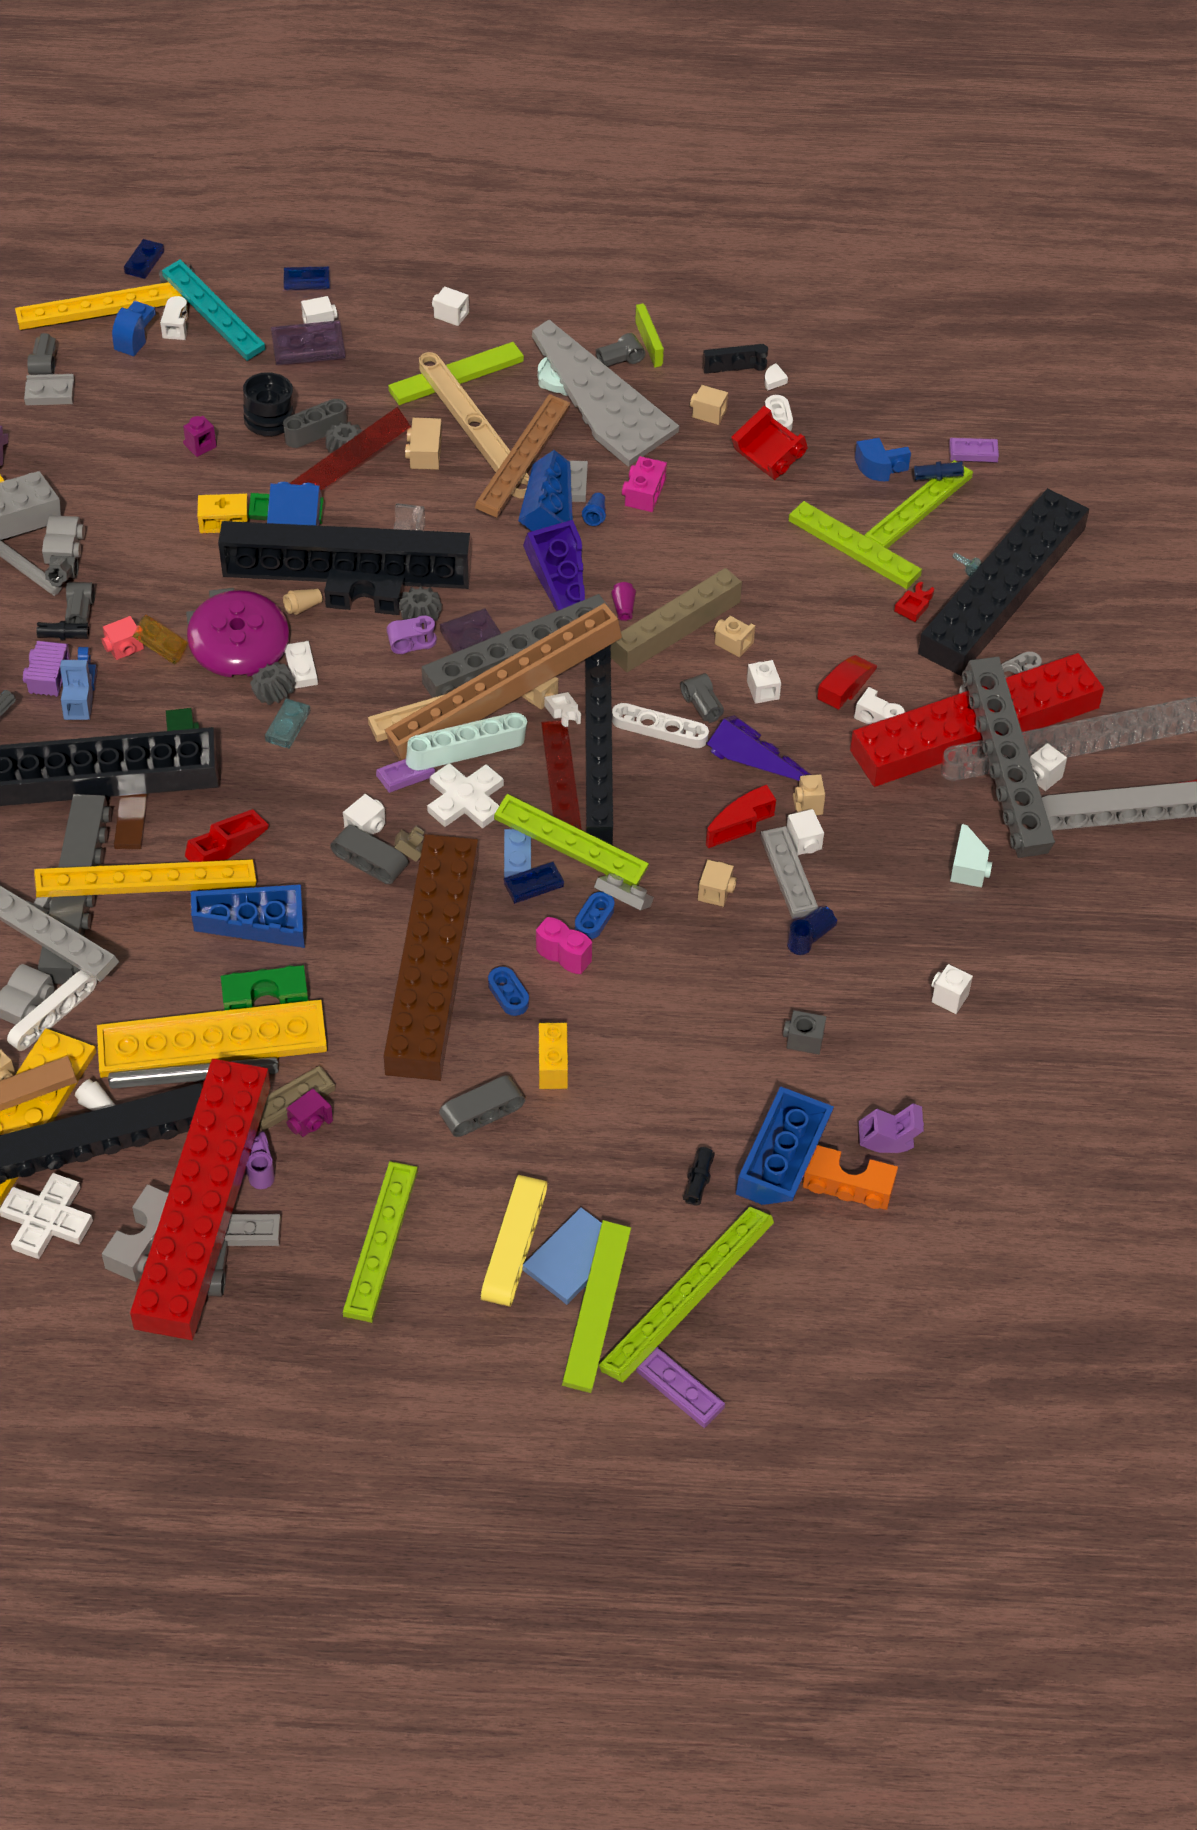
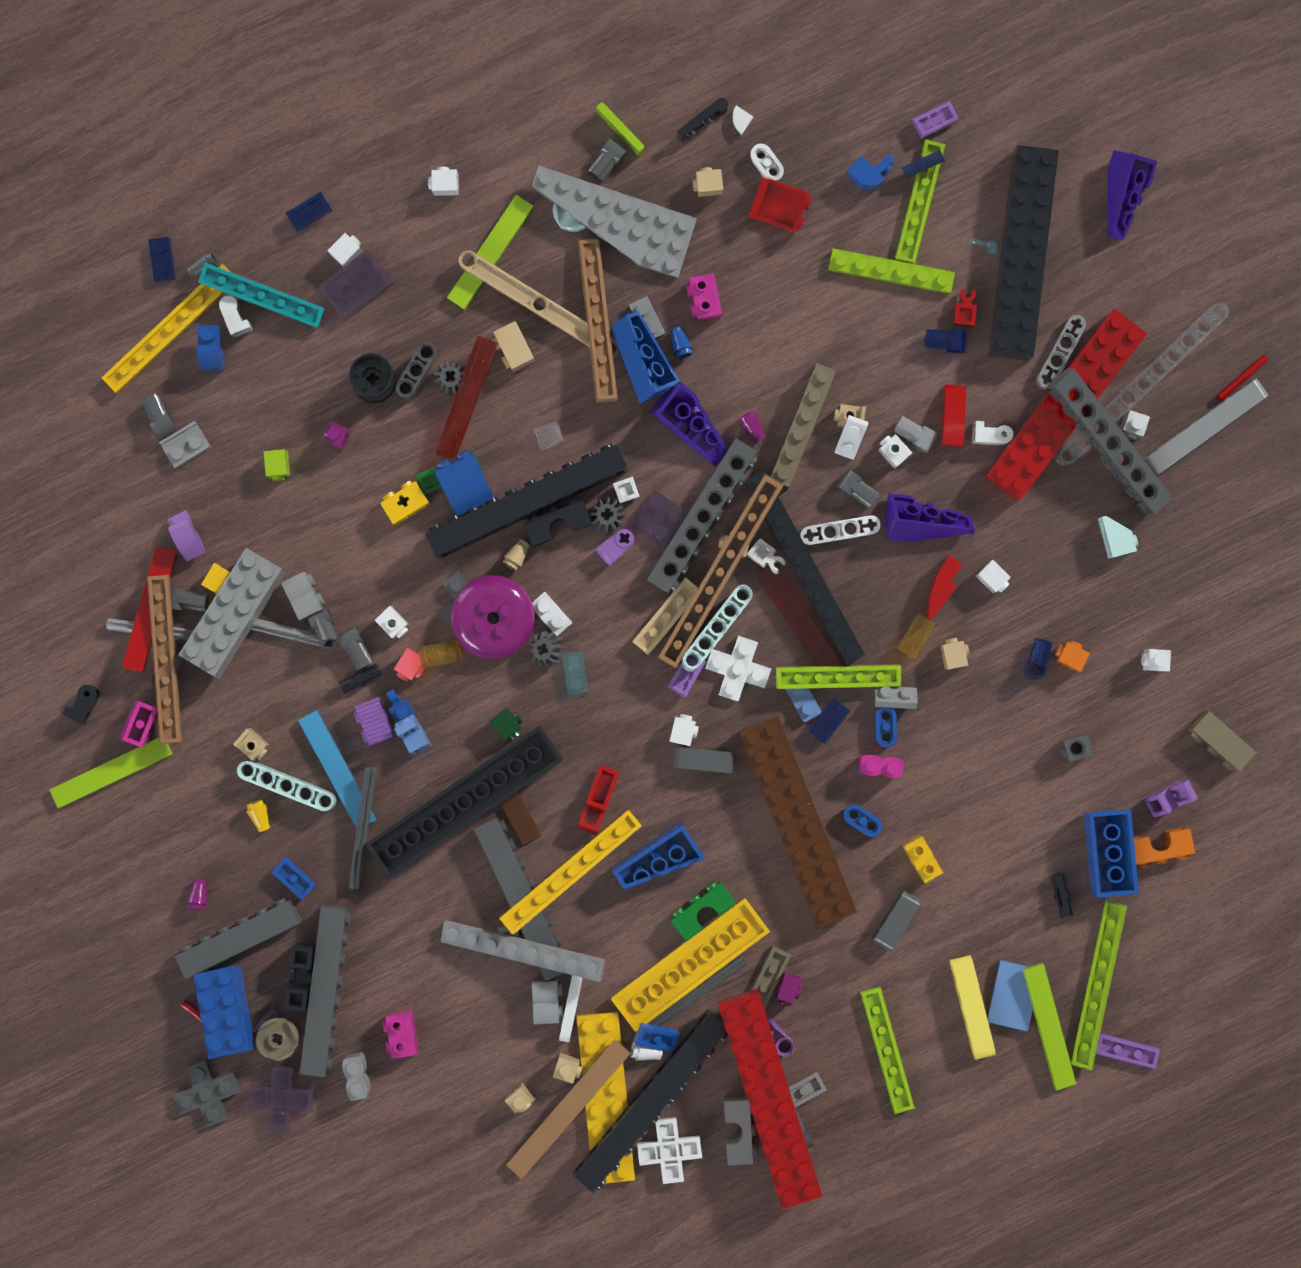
camera: 25 degrees left, 35 degrees up
dark tan tile [394,826,424,862] -> none
light grey tile [760,826,819,919] -> none
tan brick [793,774,825,815] -> none
none -> lime brick [264,449,290,481]
none -> white brick [375,606,410,639]
none -> white plate [613,477,640,504]
none -> blue plate [633,1023,680,1052]
none -> white plate [834,415,868,460]
none -> light grey piece [893,416,938,453]
none -> clear yellow plate [896,613,936,660]
none -> clear blue piece [924,329,967,353]
none -> orange brick [1054,640,1090,672]
none -> dark purple wedge [1108,150,1157,240]
none -> dark tan brick [1188,711,1257,772]

